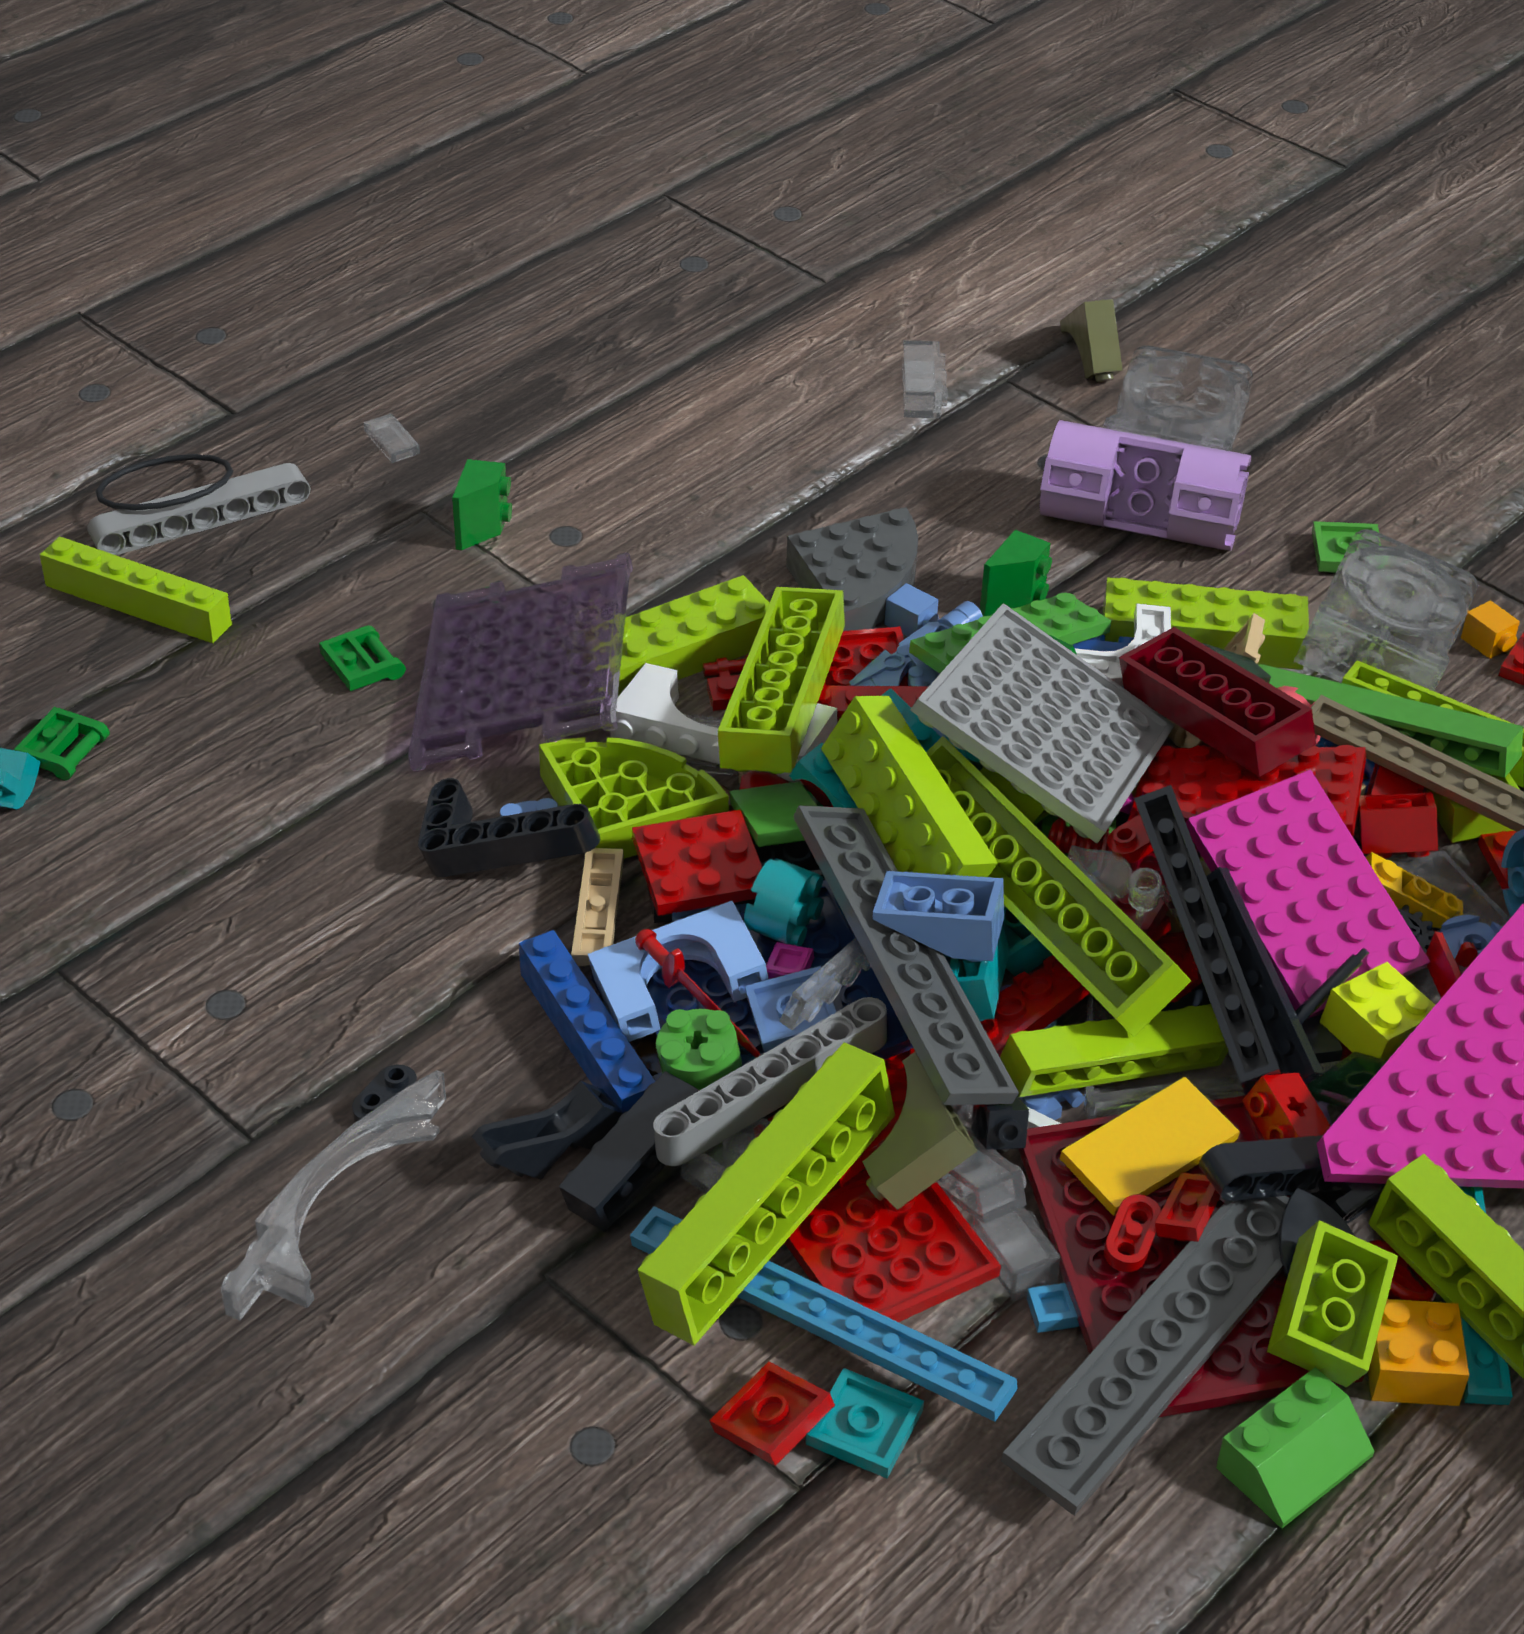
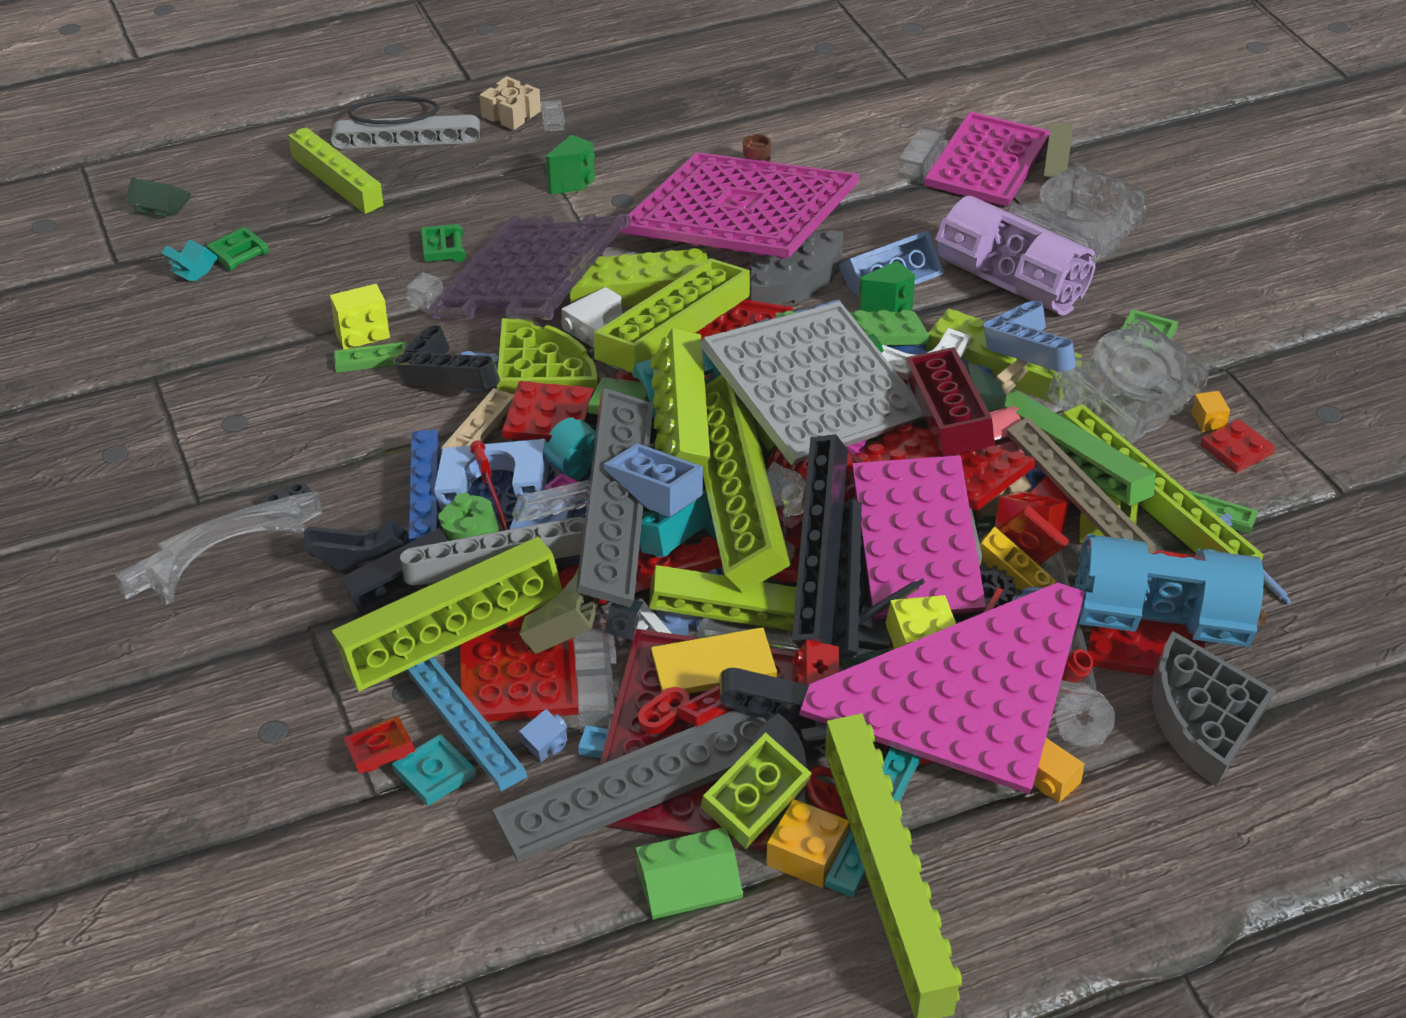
camera: 25 degrees right, 0 degrees up
medium blue brick [885,583,939,637] -> none
none -> neon yellow brick [330,284,390,349]
none -> bright green tile [333,342,407,373]
none -> clear brick [406,272,444,313]
none -> tan brick [480,76,541,130]
none -> medium blue brick [519,709,568,762]
none -> dark pink plate [618,152,859,259]
none -> copper wheel [742,134,771,162]
none -> medium blue slope [839,230,945,297]
none -> dark pink plate [924,111,1050,207]
none -> medium blue beam [983,301,1076,372]
none -> red tile [997,505,1069,565]

